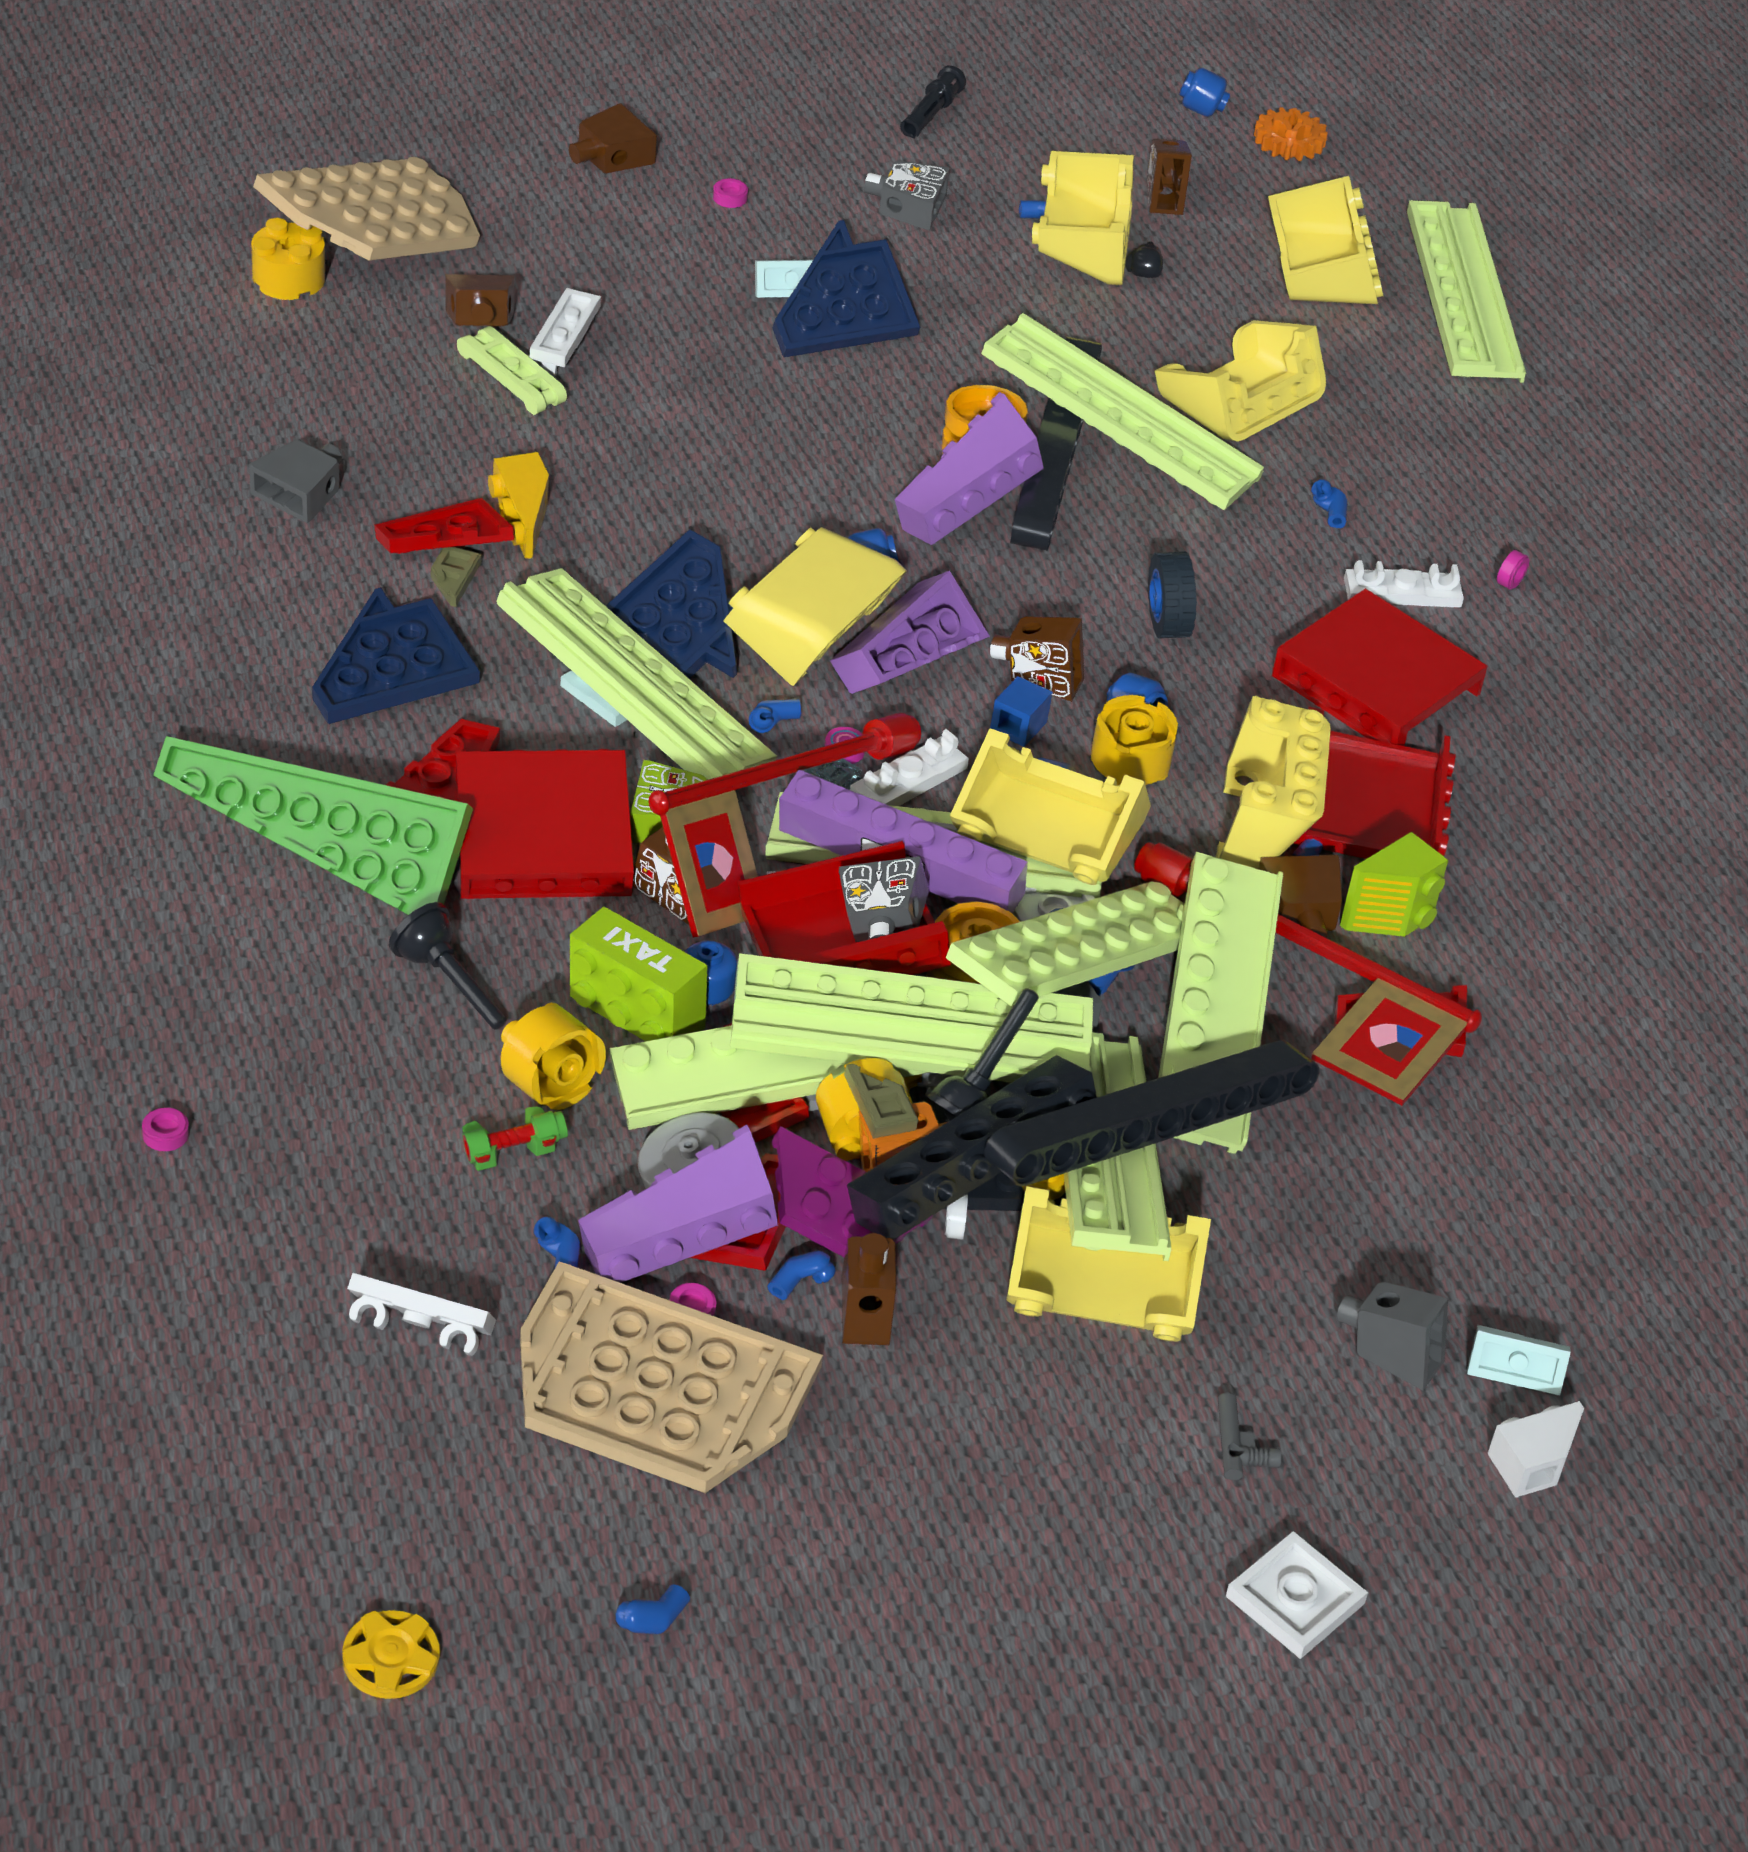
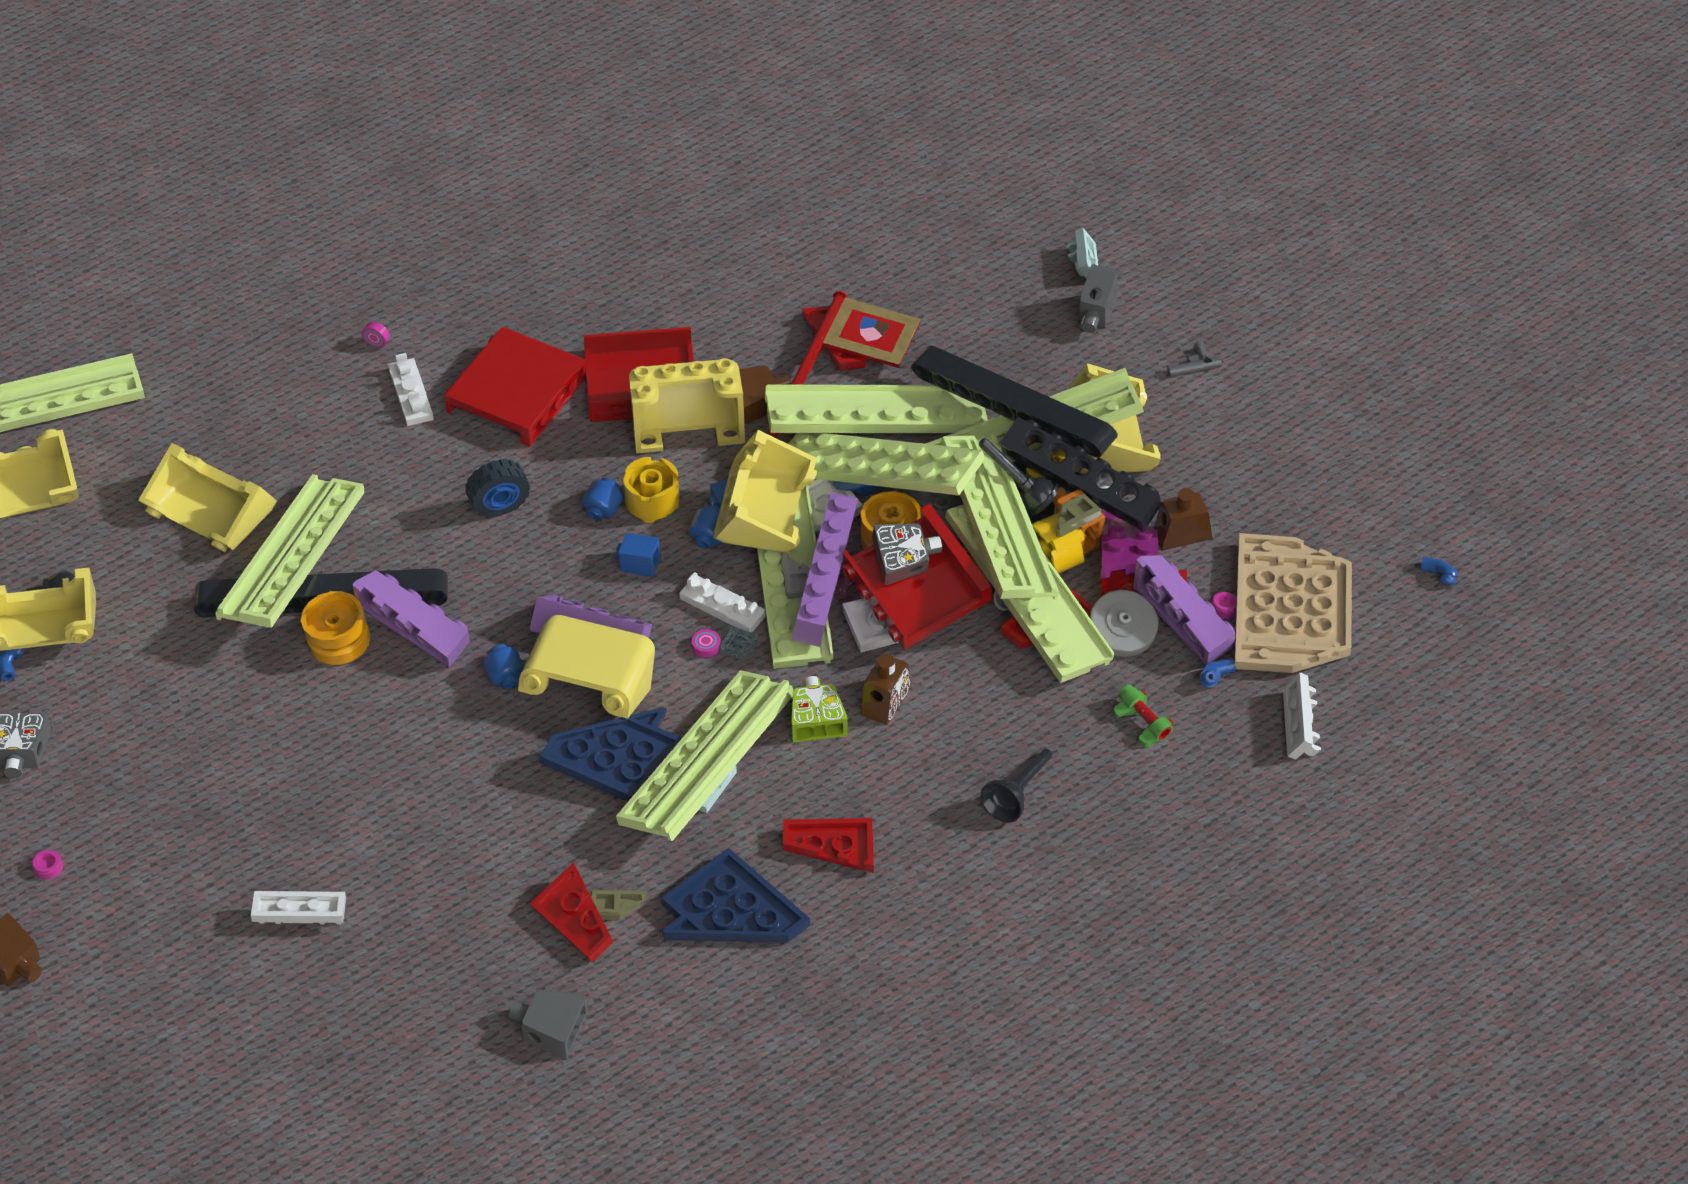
camera: 100 degrees left, 5 degrees up
dark pink tile [142,1108,189,1151] -> none
bright green wing [153,736,473,915] -> none
yellow brick [251,218,325,300] -> none
tan plate [253,157,480,261] -> none
yellow wheel [342,1610,440,1699] -> none
reddish brown torso [445,274,515,326] -> none
red panel [456,749,634,899] -> none
yellowish green plate [457,326,567,415] -> none
yellow slope [488,452,549,559] -> none
yellow brick [501,1002,606,1110] -> none
lime brick [570,906,707,1042] -> none
flag [649,712,921,938] -> none
blue head [684,941,737,1006] -> none
blue arm [749,699,801,733] -> none
light aqua plate [755,260,813,298] -> none
blue arm [767,1250,836,1300] -> none
dark blue wing [772,220,920,358] -> none
reddish brown torso [990,616,1084,702] -> none
white plate [1226,1531,1368,1659] -> none
blue arm [1311,480,1348,528] -> none
lime slope [1340,832,1448,937] -> none
white slope [1488,1401,1584,1498] -> none

